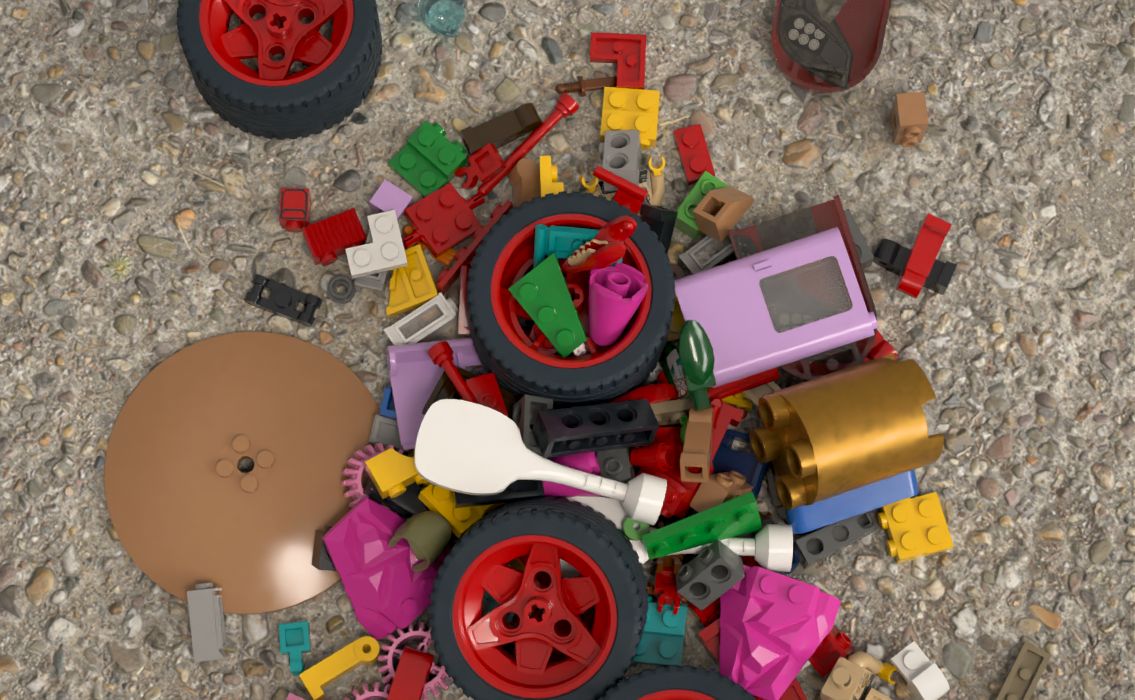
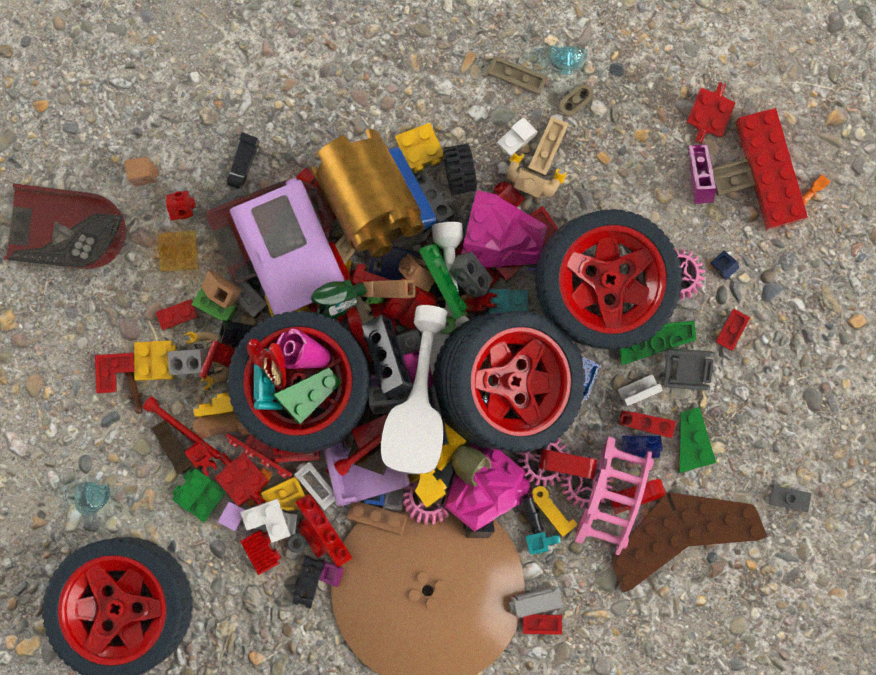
camera: 90 degrees left, 10 degrees up
red brick [279,188,312,233] -> none
red cone [630,442,676,472] -> none
red leg [896,213,952,299] -> none
none -> clear yellow plate [157,230,199,272]
none -> red brick [166,191,196,221]
none -> red bracket [295,494,352,568]
none -> magenta tile [319,562,344,587]
none -> medium nougat plate [347,502,408,536]
none -> black tyre [443,143,477,195]
none -> black pin [521,494,544,534]
none -> red plate [523,614,562,635]

